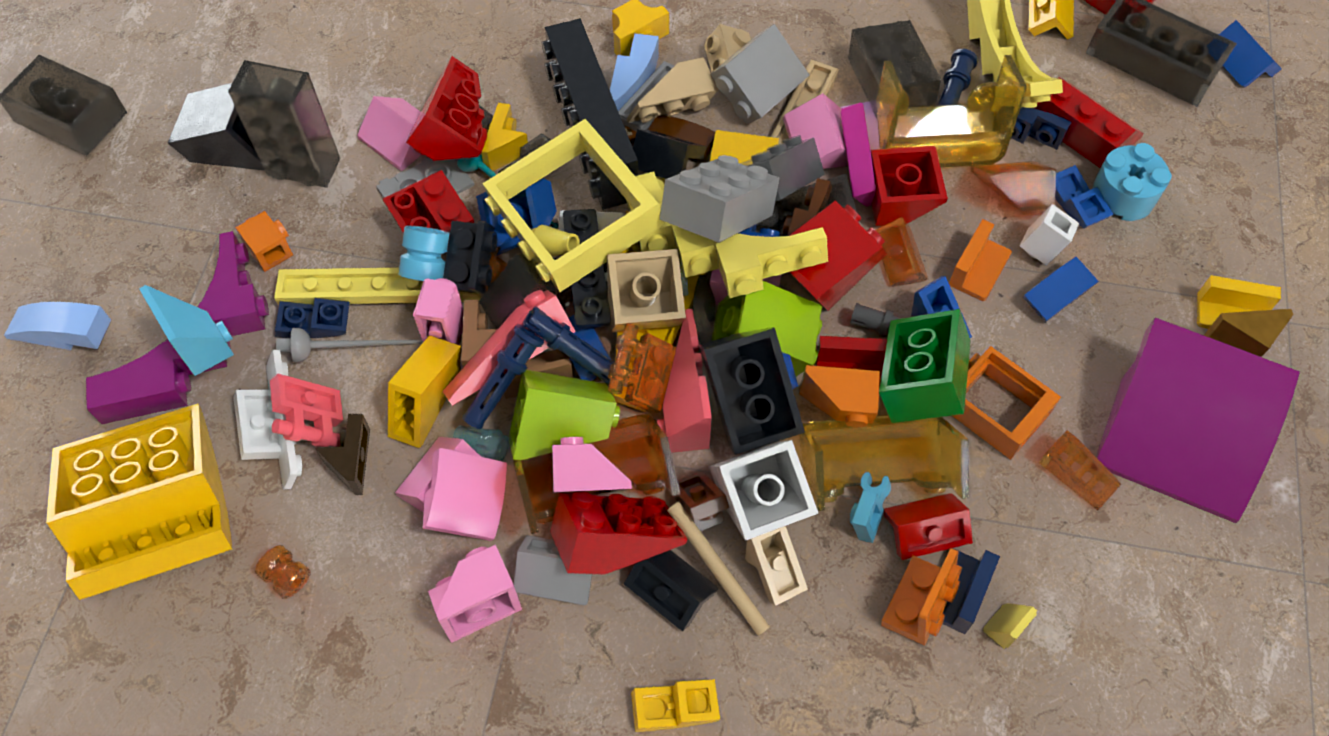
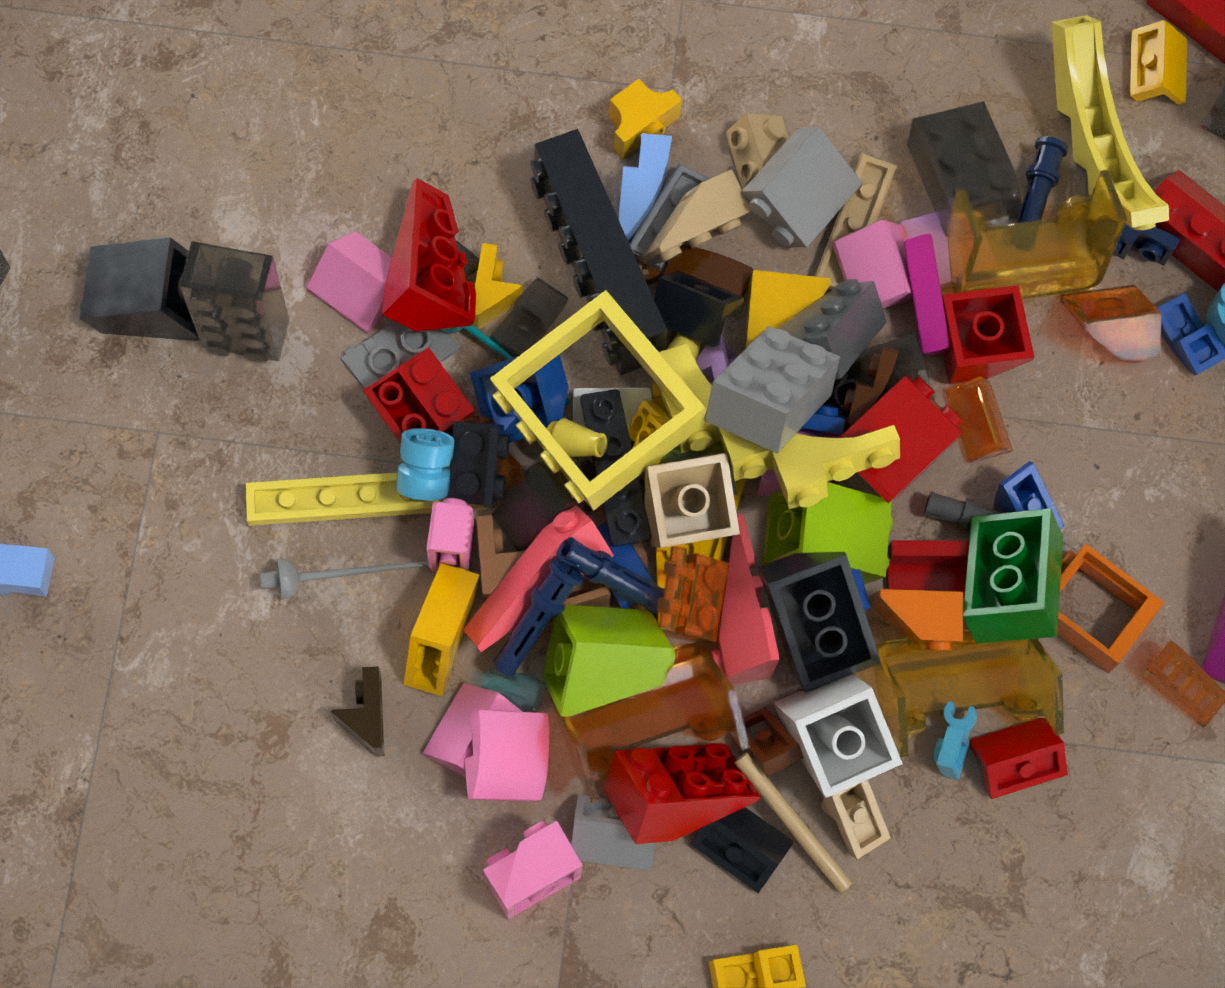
camera: 10 degrees left, 10 degrees up
yellow slope [46,403,232,600] -> none
magenta arch [86,231,269,424] -> none
medium azure slope [139,285,234,376] -> none
white bracket [233,350,302,489] -> none
orange brick [235,211,293,272] -> none
clear orange wheel [255,545,311,599] -> none
coral plate [270,373,343,447] -> none
dark blue slope [275,298,350,338] -> none
bright pink slope [552,437,632,492] -> none
clear smoke slope [693,274,715,353] -> none
orange bracket [881,548,962,646] -> none
dark blue panel [943,548,1000,634] -> none
orange panel [949,219,1012,301] -> none
light yellow slope [983,603,1037,649] -> none
white brick [1020,204,1079,266] -> none
blue slope [1023,257,1099,323] -> none

